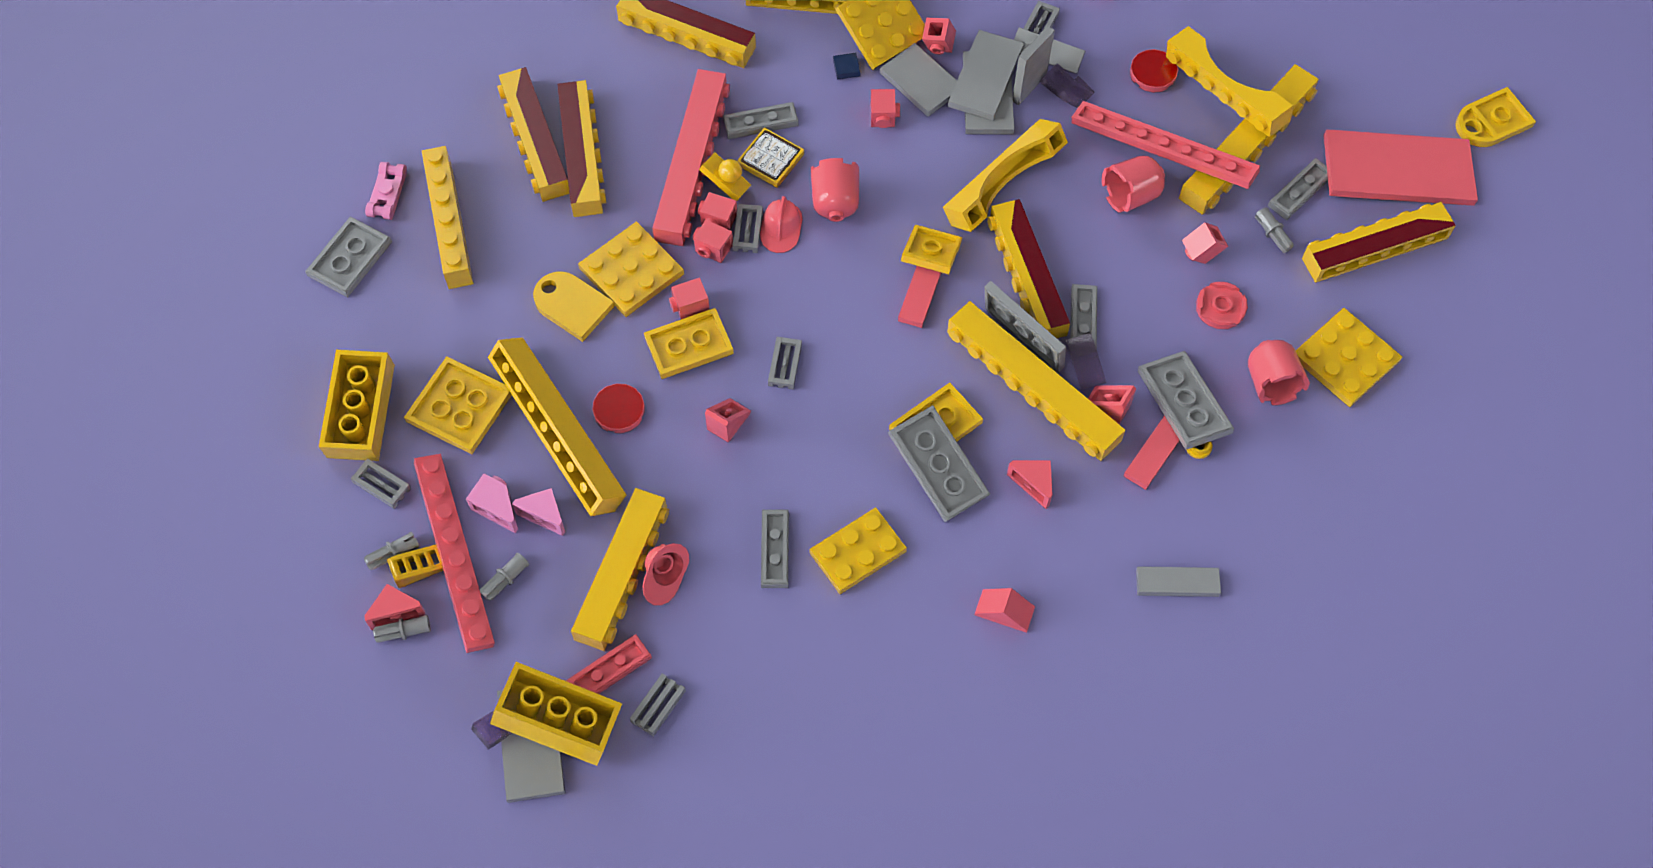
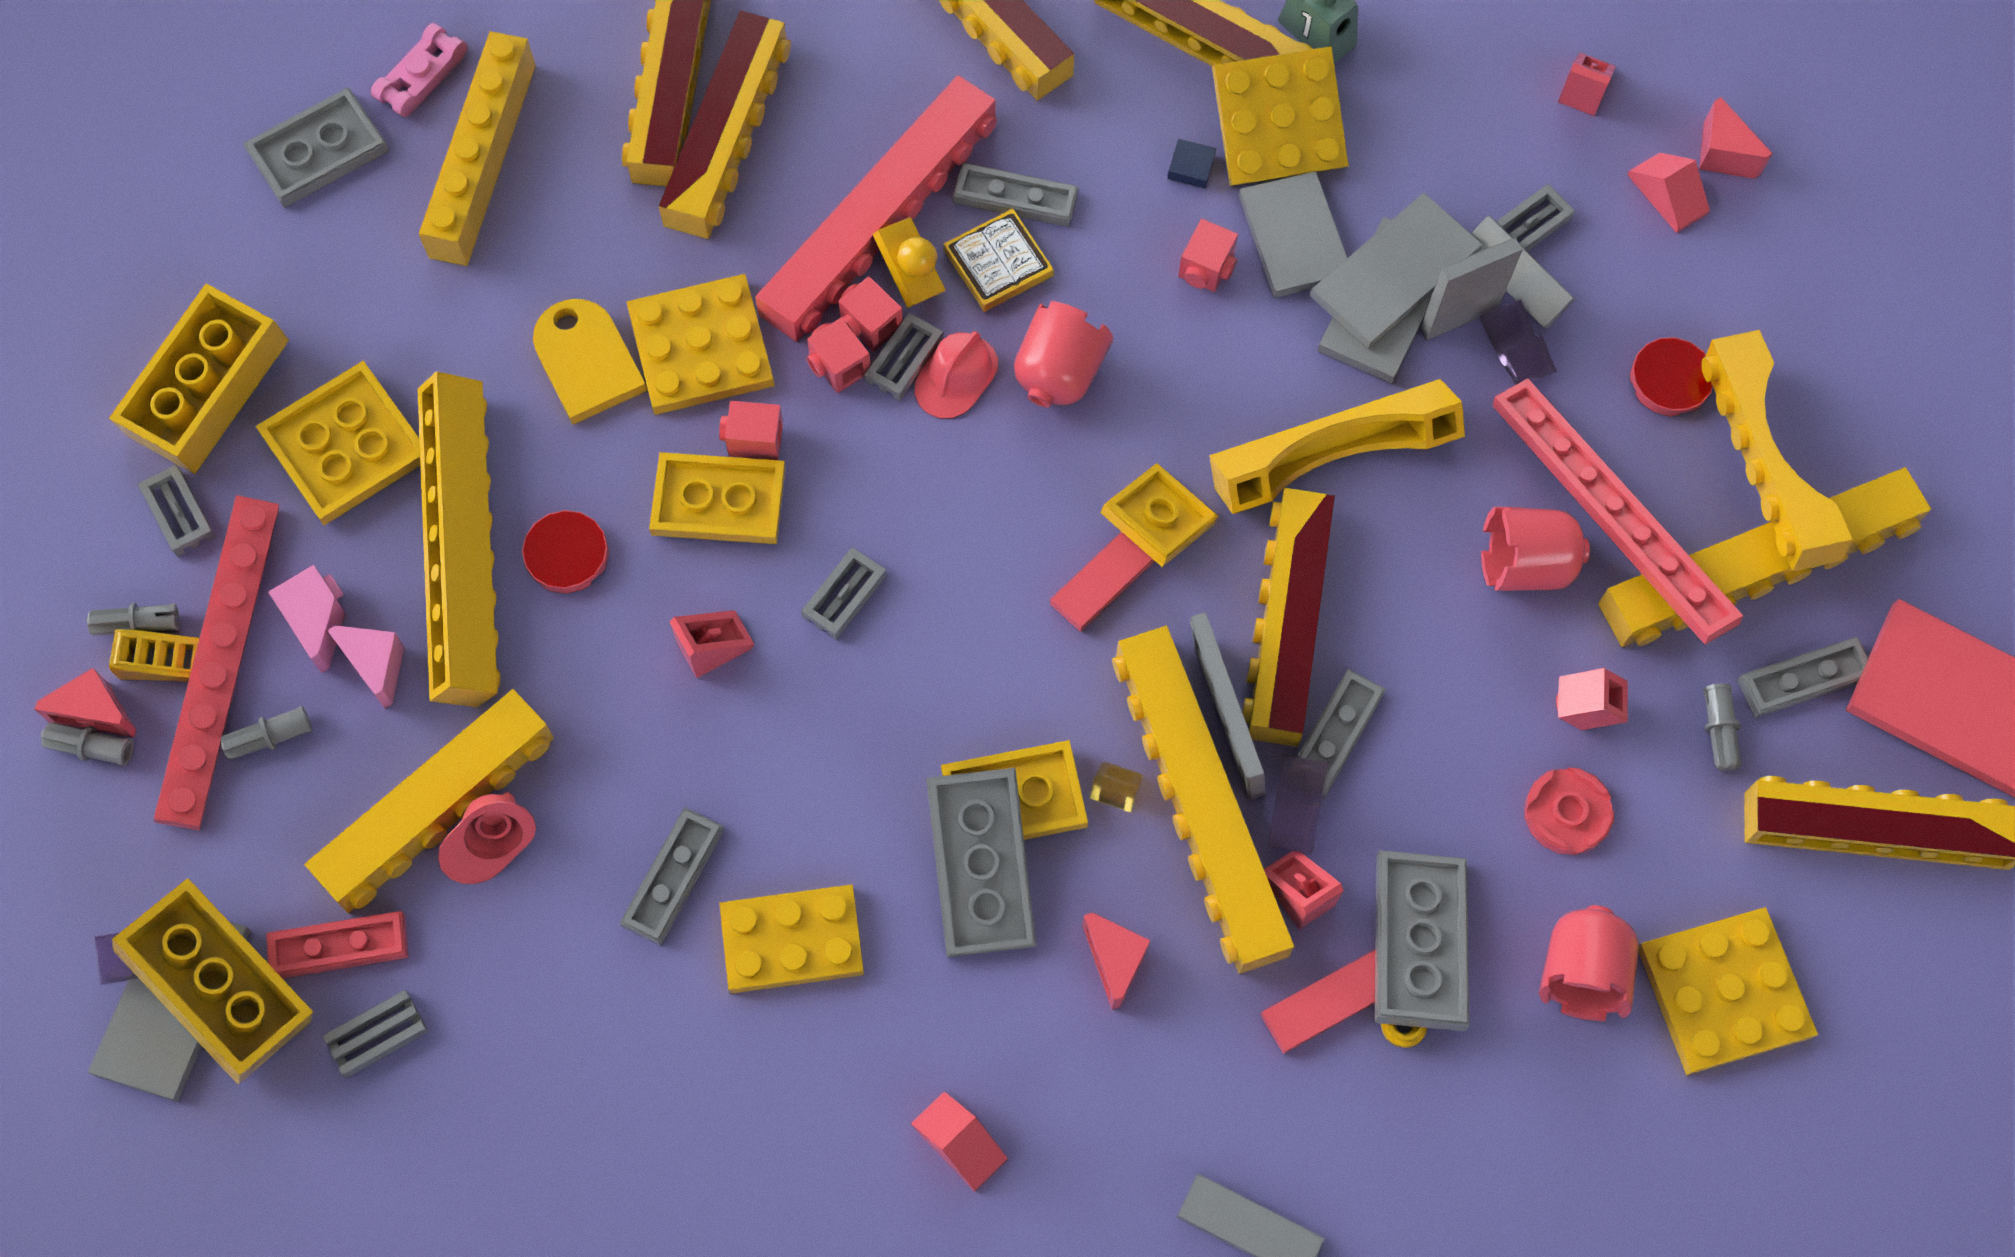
camera: 25 degrees right, 5 degrees up
coral brick [922,18,956,55] -> none
none -> clear yellow slope [1090,762,1143,812]

